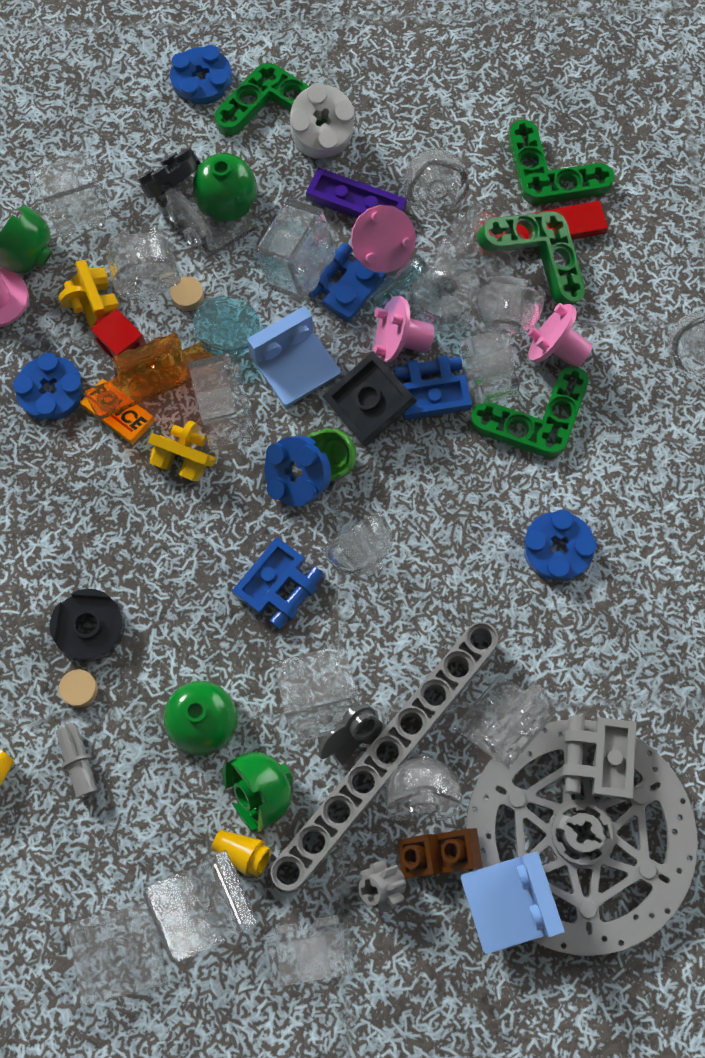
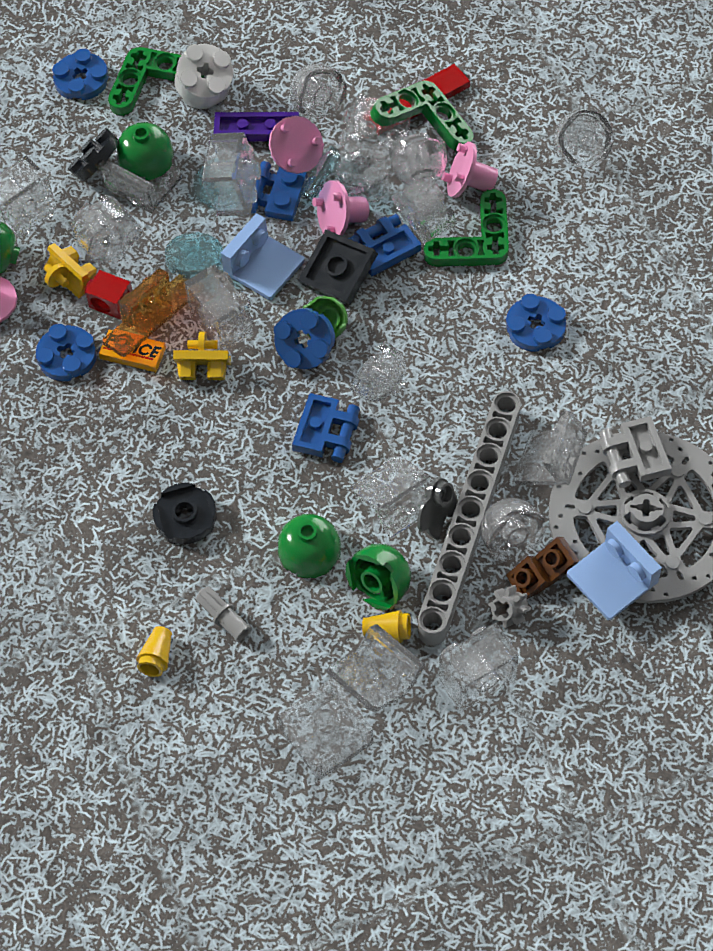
camera: 20 degrees left, 10 degrees down
tan tile [59,669,98,708] -> none
tan tile [170,277,204,311] -> none
green beam [509,120,614,205] -> none

